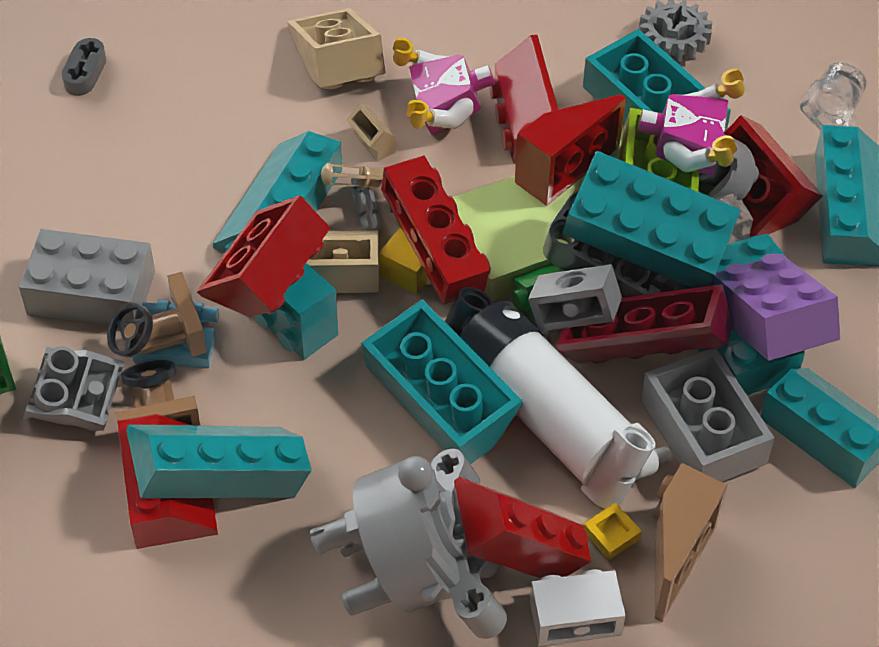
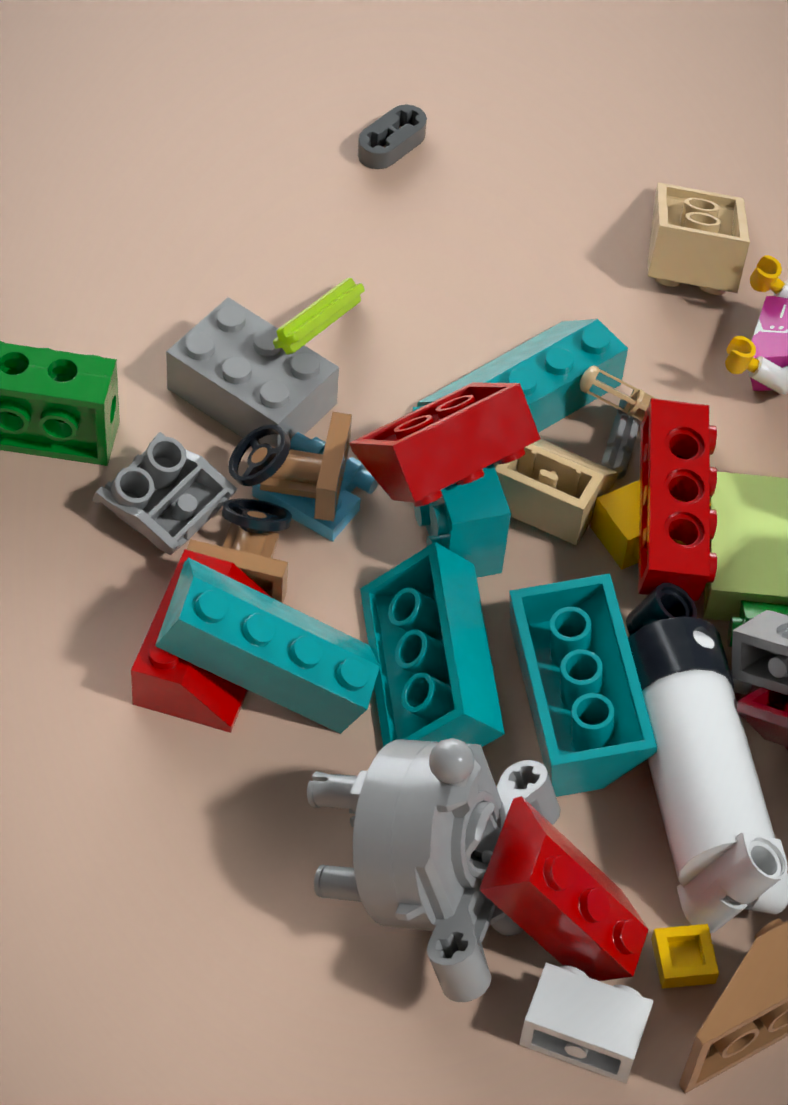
camera: 25 degrees right, 0 degrees up
tan piece [346,103,396,161] -> none
none -> lime axle [273,278,365,355]
none -> teal slope [360,542,505,747]

